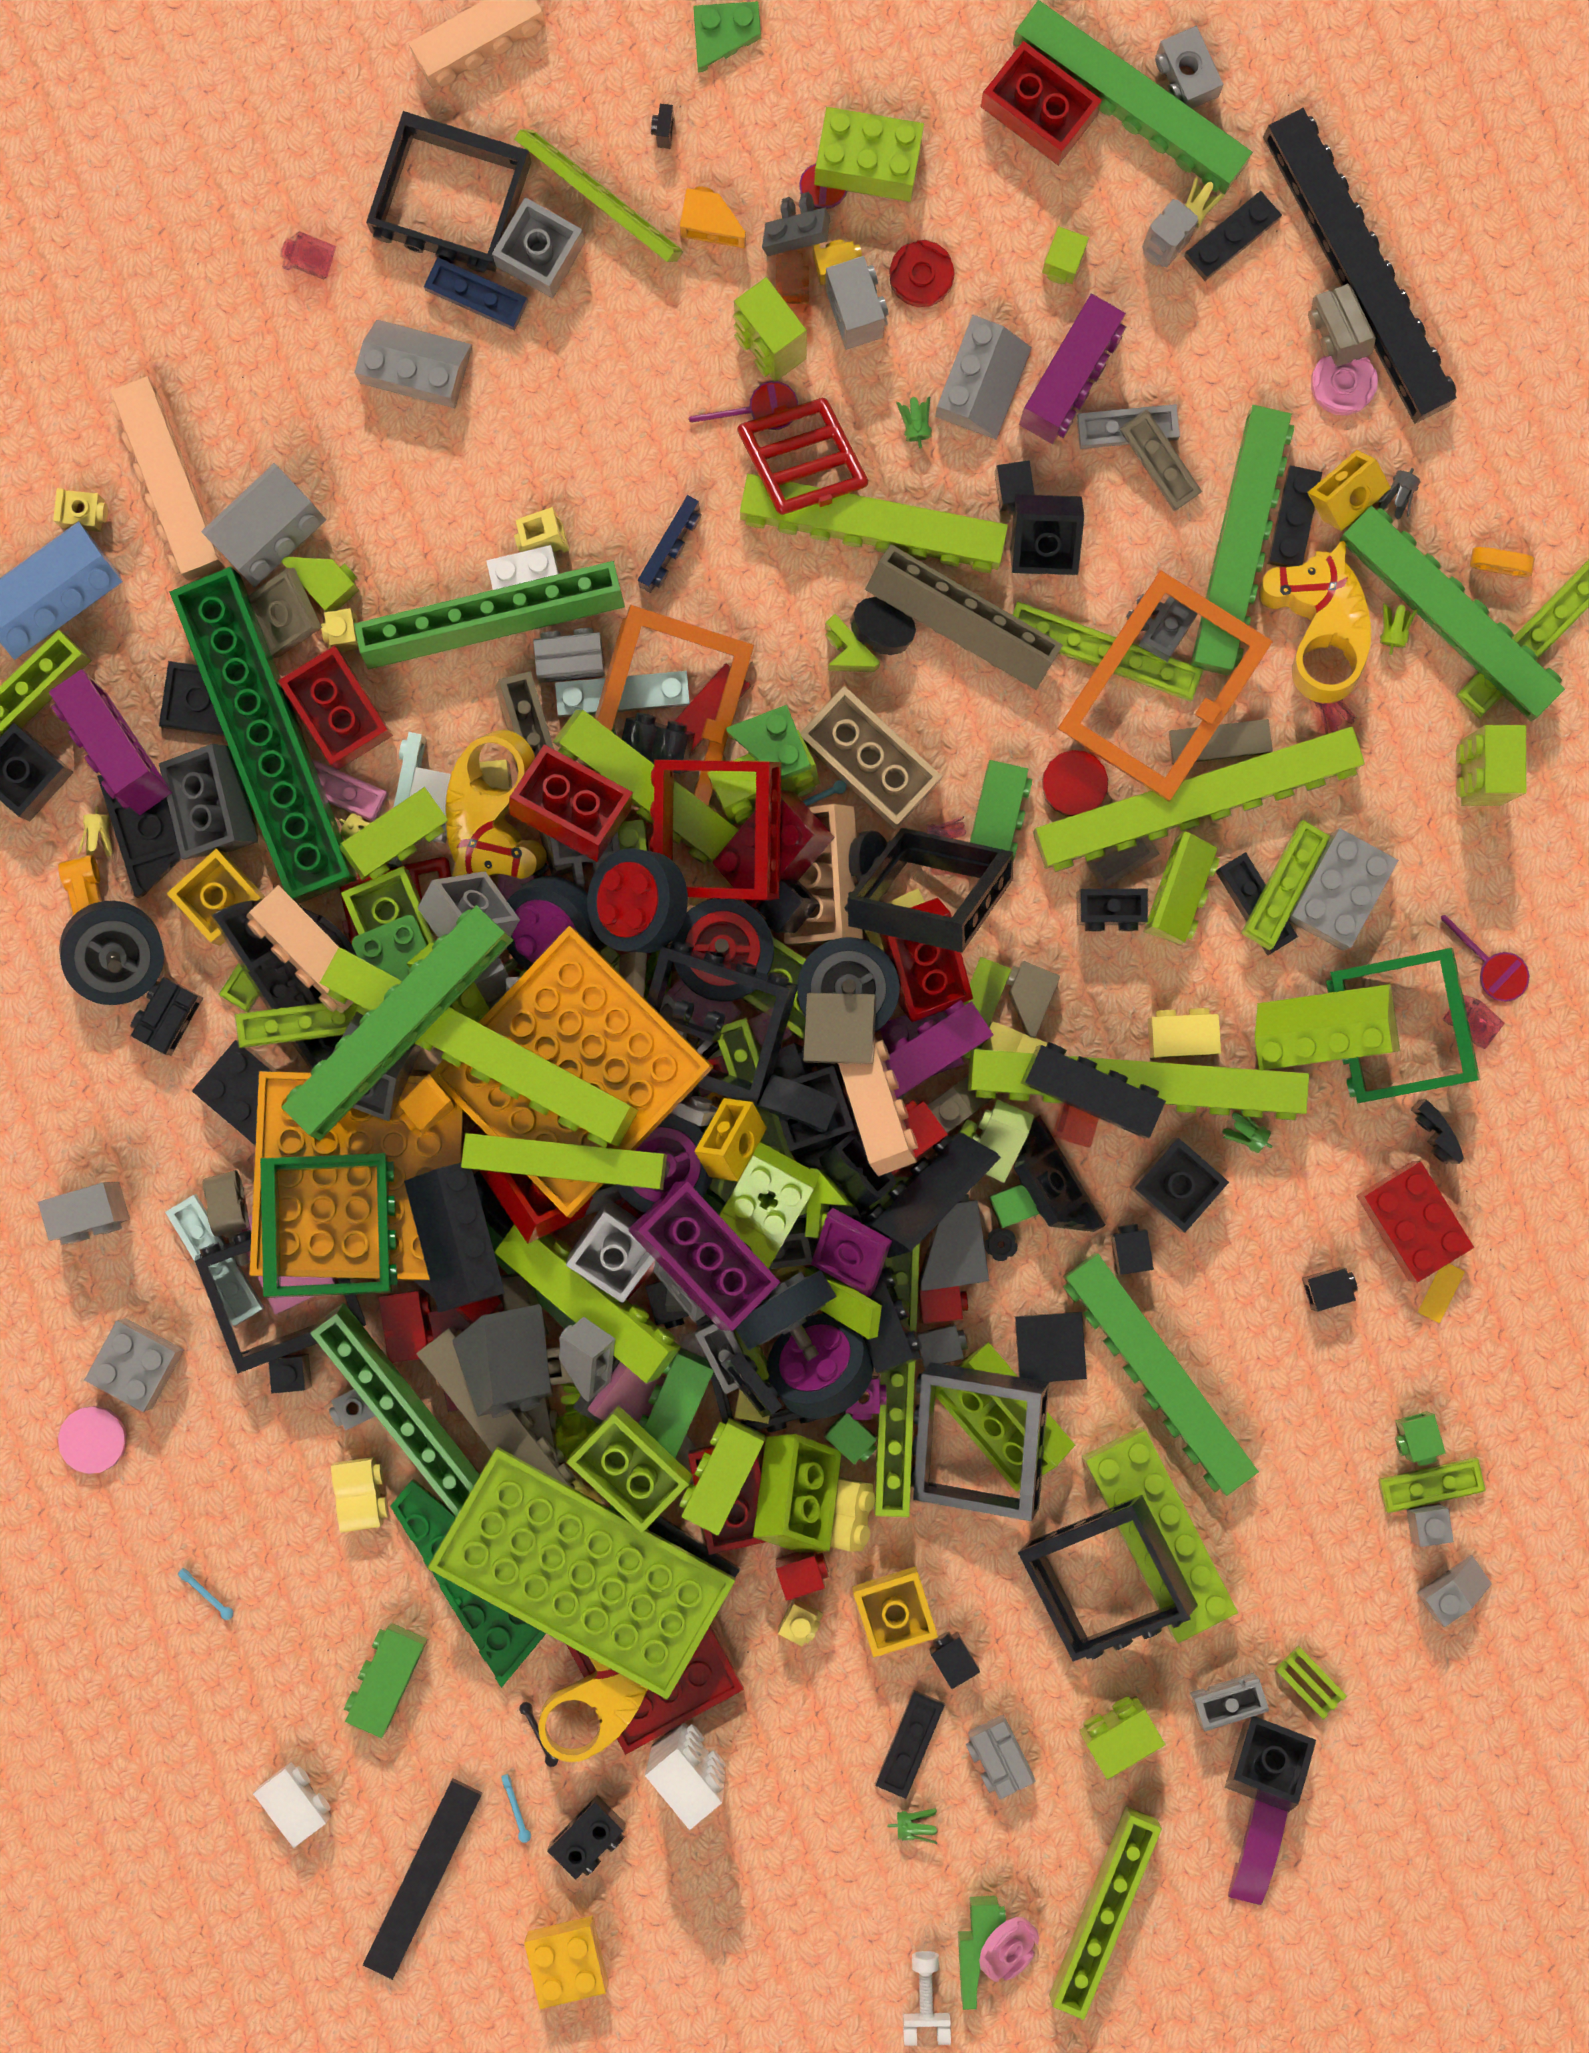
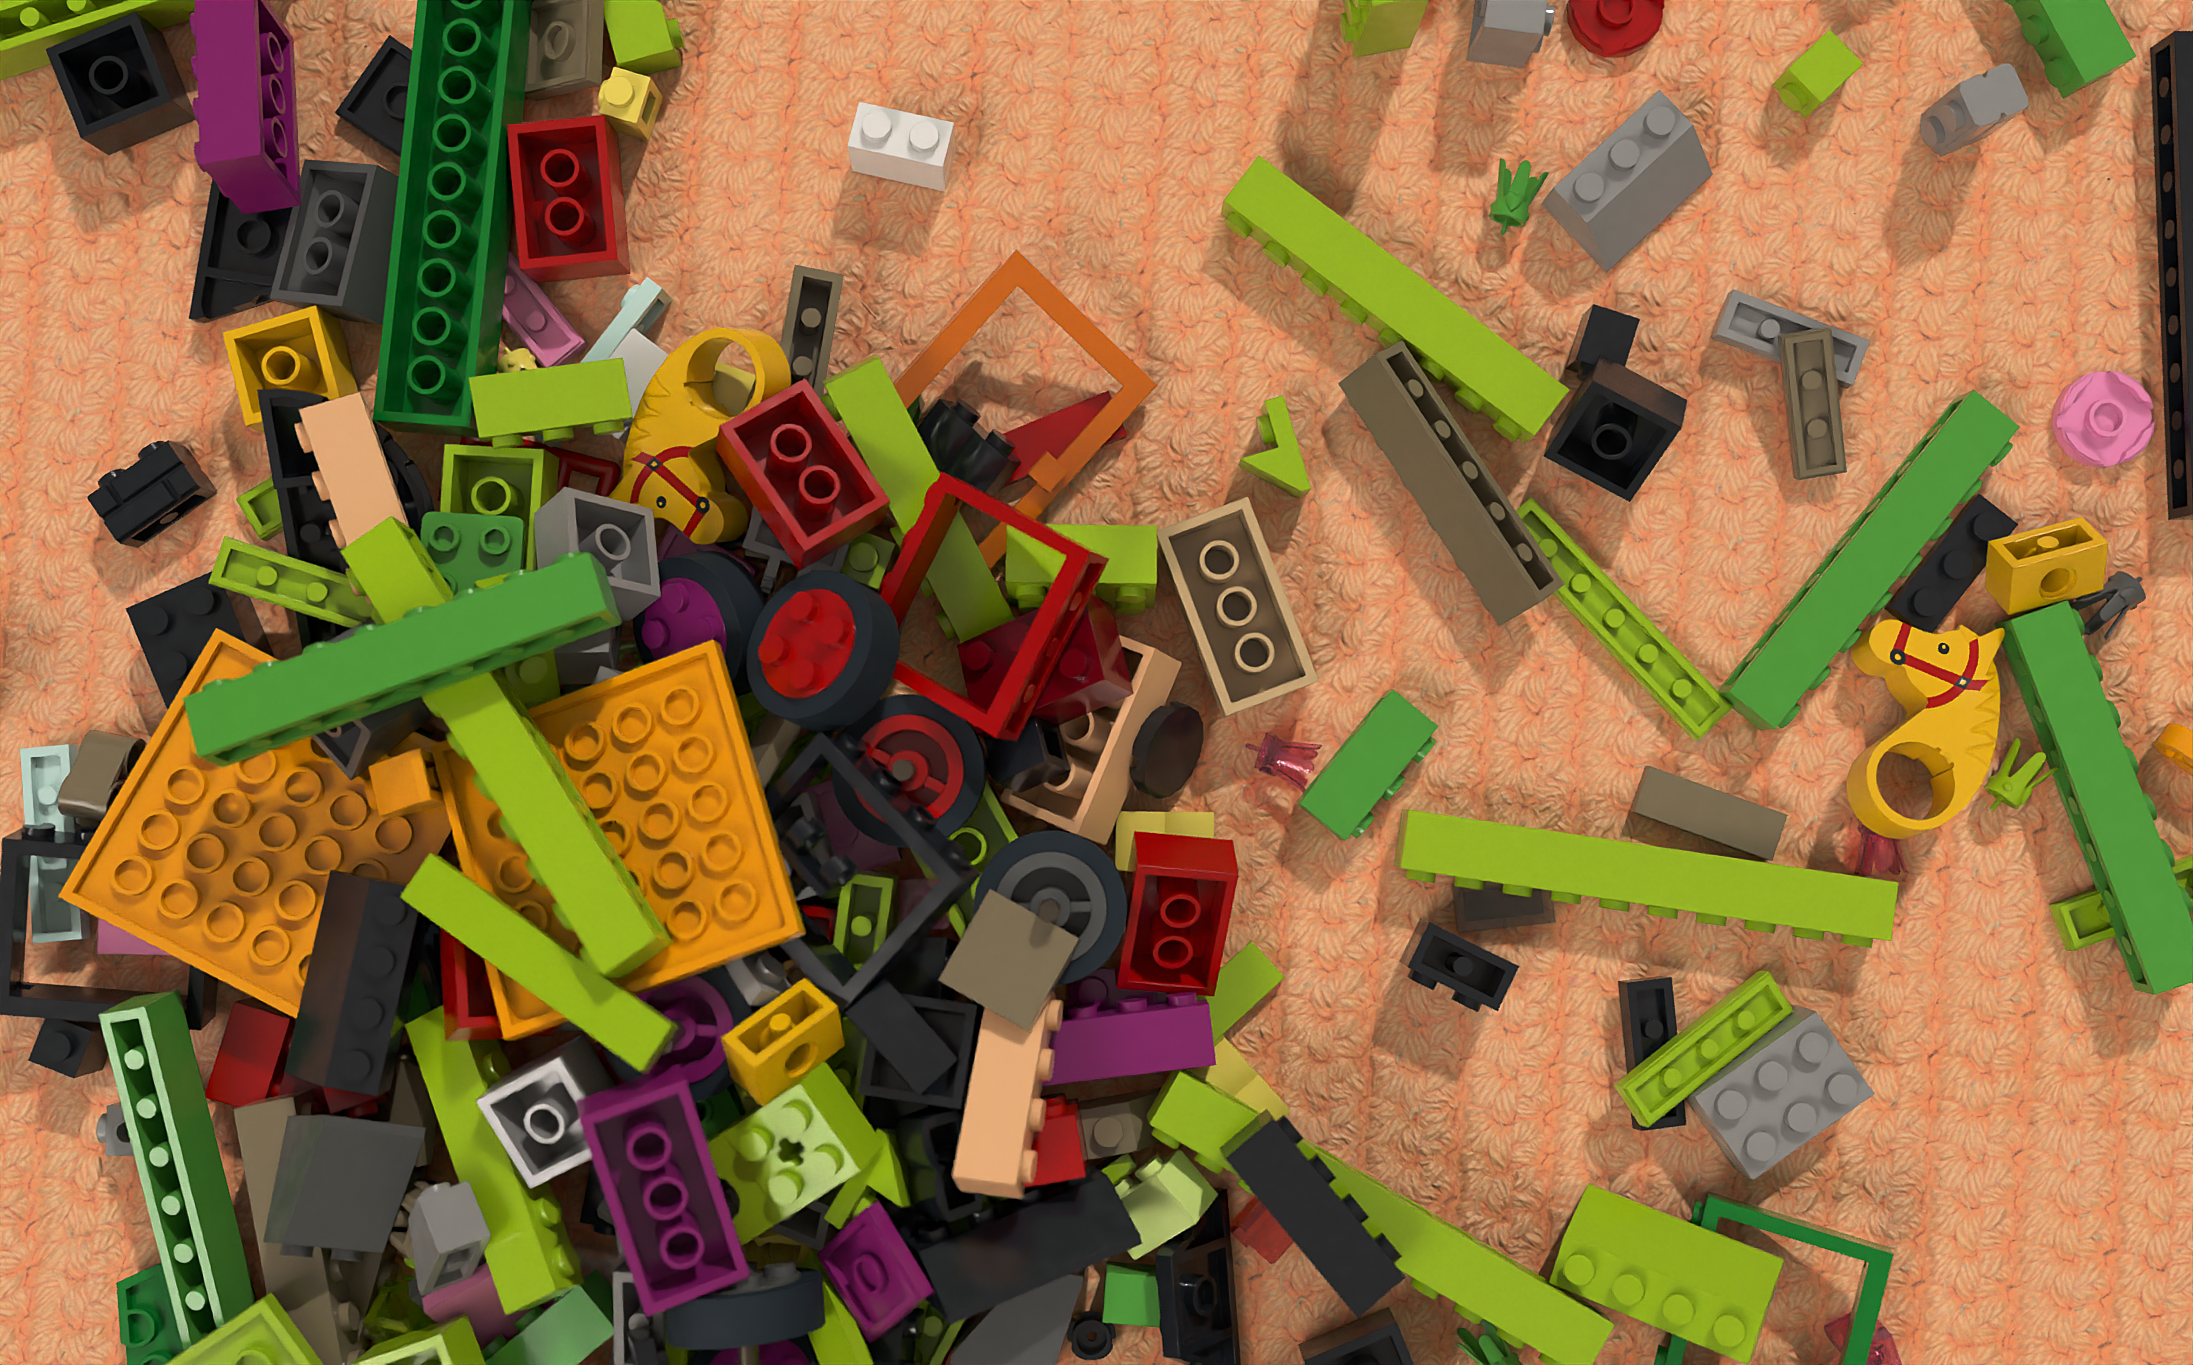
camera: 30 degrees right, 0 degrees up
light orange piece [58,855,102,916] -> none
wheel [59,901,164,1005] -> none
light yellow piece [77,806,113,857] -> none
green window [260,1153,398,1298] -> none
light yellow brick [331,1457,388,1533] -> none
bright green brick [354,561,625,670] -> none
light yellow brick [514,507,569,553] -> none
light grey brick [533,628,605,683] -> none
light aqua plate [555,671,690,717] -> none
dark blue plate [637,495,702,593] -> none
piece [688,381,798,430] -> none
bright green wing [726,705,811,780] -> none
red bar [737,398,868,515] -> none
medium azure hinge [803,780,847,806] -> none
black window [844,828,1013,953] -> none
black tile [850,597,916,655] -> none
dark tan slope [1006,961,1060,1038] -> none
magenta brick [1019,293,1127,444] -> none
red tile [1042,750,1108,816] -> none
orange door [1057,570,1273,802] -> none
dark grey hinge [1126,594,1198,662] -> none
lime slope [1143,831,1220,945] -> none
light yellow brick [1148,1008,1221,1058] -> none
black plate [1184,191,1282,281] -> none
light yellow piece [1185,177,1225,228] -> none
dark tan brick [1308,284,1376,367] -> none
piece [1441,915,1530,1002] -> none
lime brick [1456,725,1527,806] -> none

